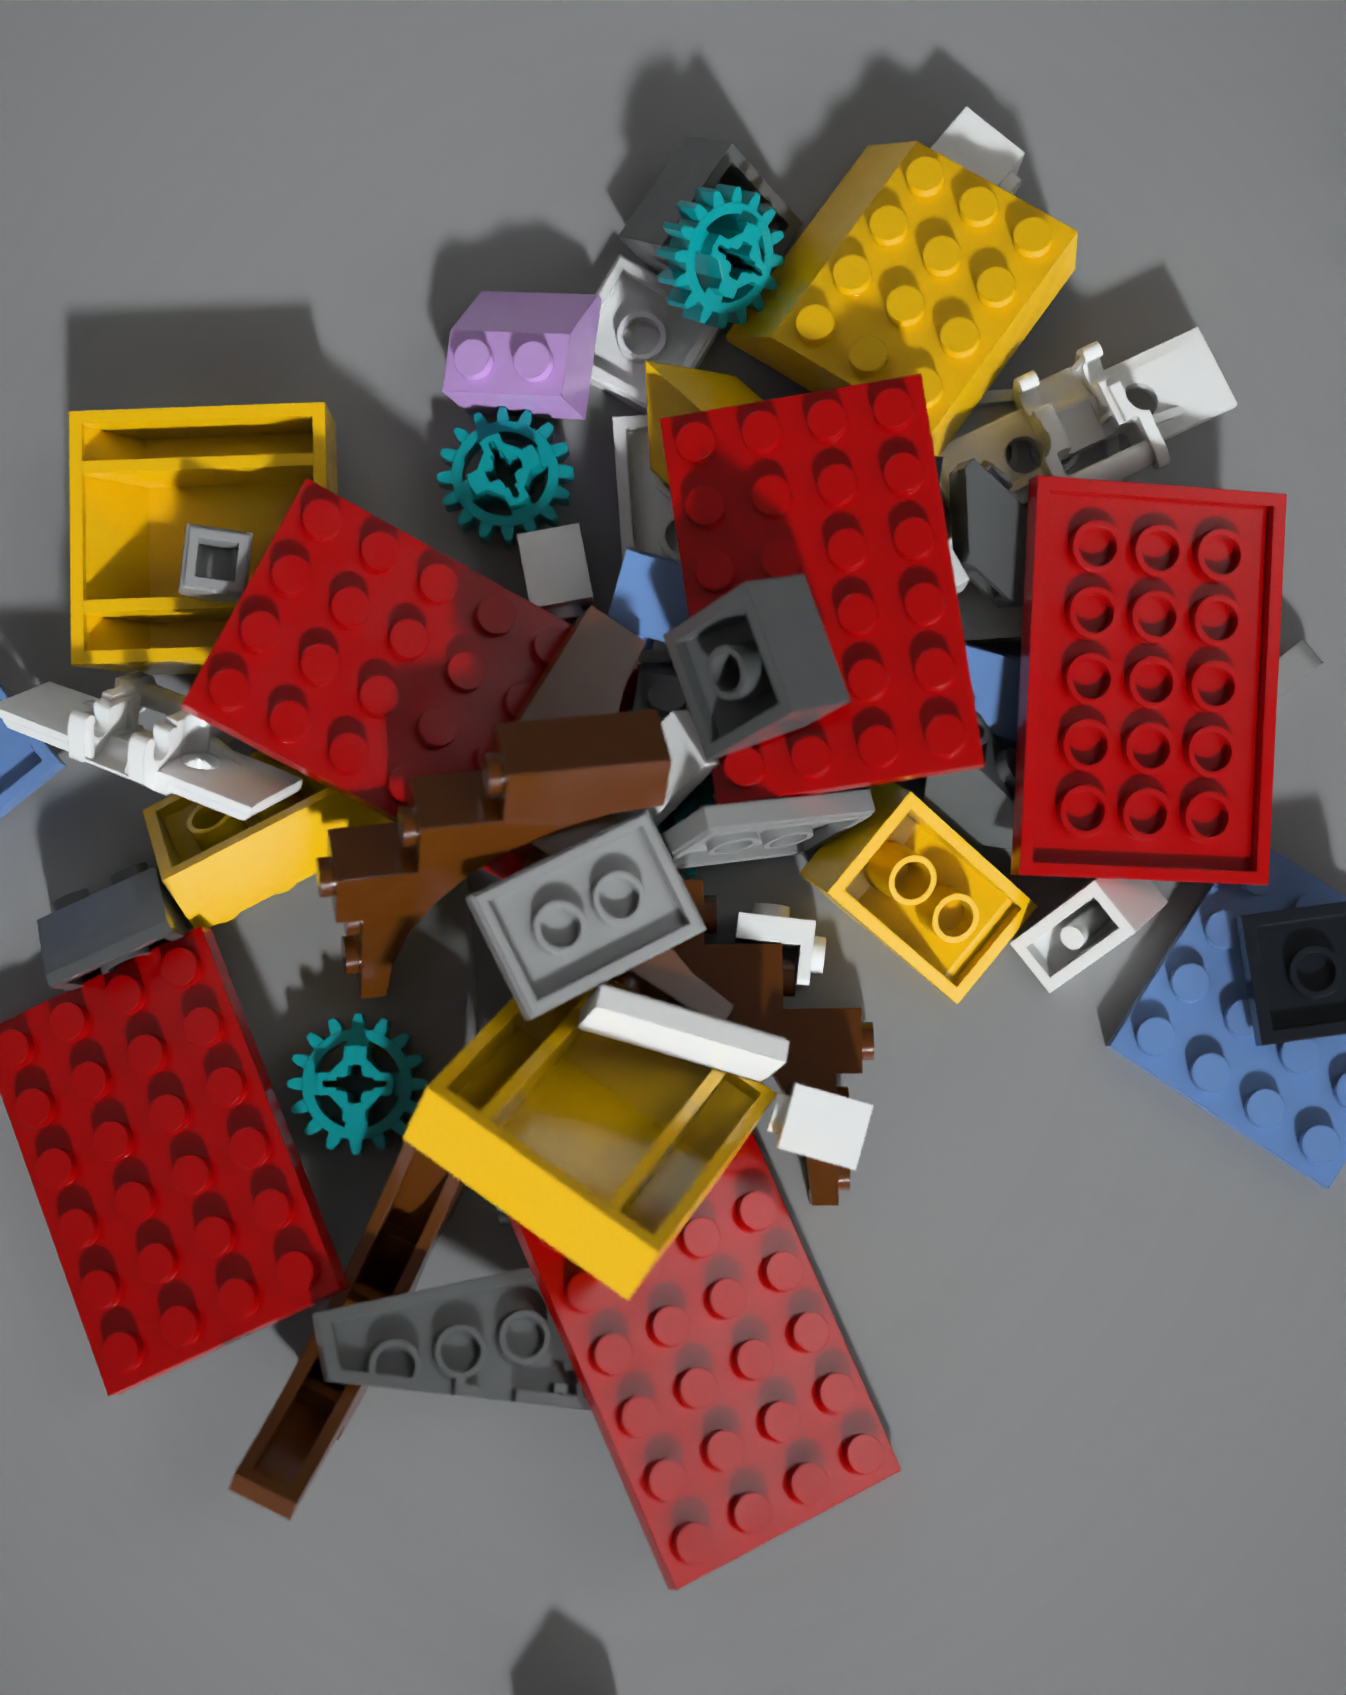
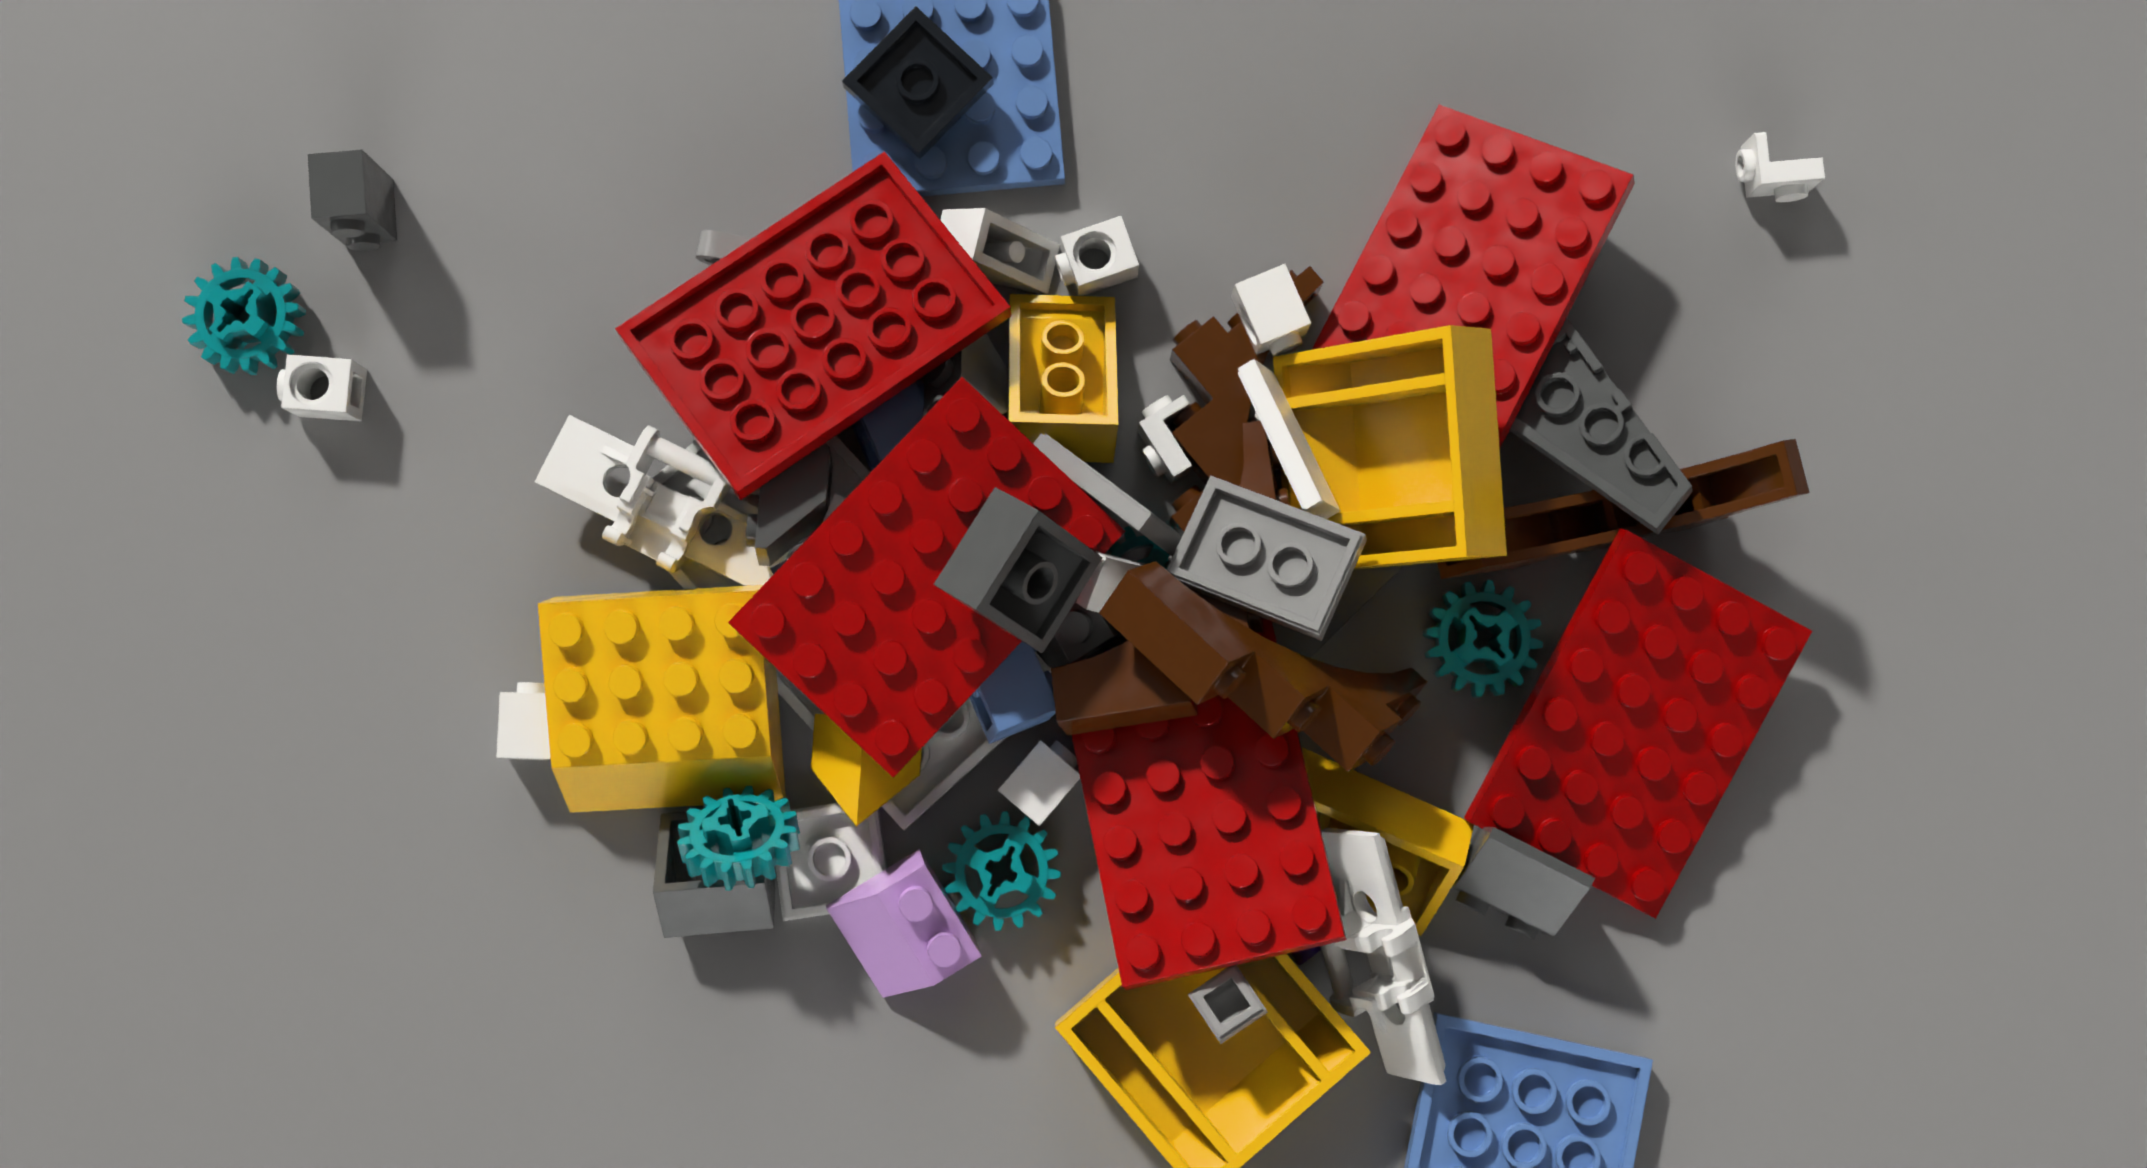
camera: 135 degrees left, 0 degrees up
none -> white brick [1054,216,1139,296]

